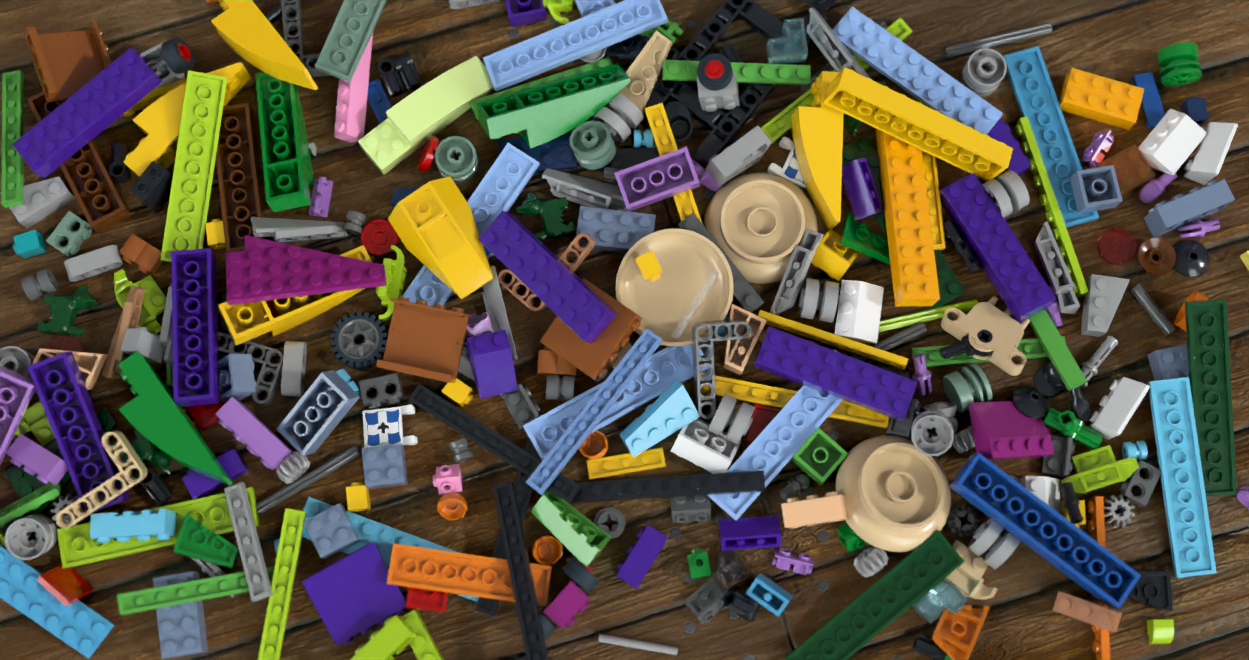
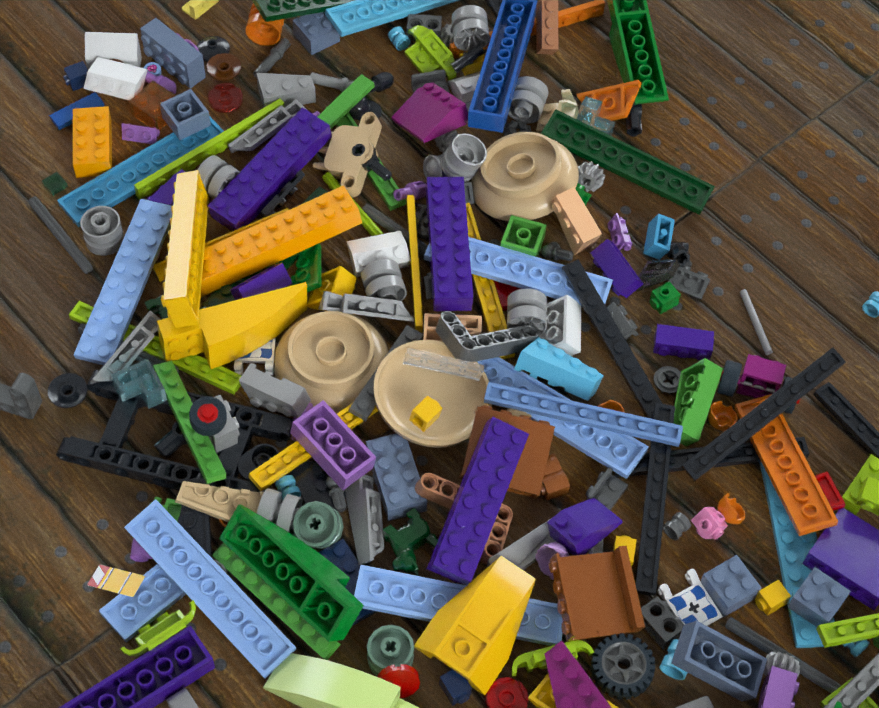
camera: 115 degrees left, 20 degrees down
dark grey wheel [546,375,575,400] -> none
yellow tile [586,447,666,480] -> none
sand green wheel [943,363,992,413] -> none
black dish [1012,386,1048,419] -> none
green piece [1043,408,1103,450] -> none
white slope [1088,377,1150,440] -> none
green wheel [1157,42,1202,87] -> none
none -> clear green tile [42,172,68,196]
none -> light blue tile [144,62,161,76]
none -> light grey wheel [451,5,490,52]

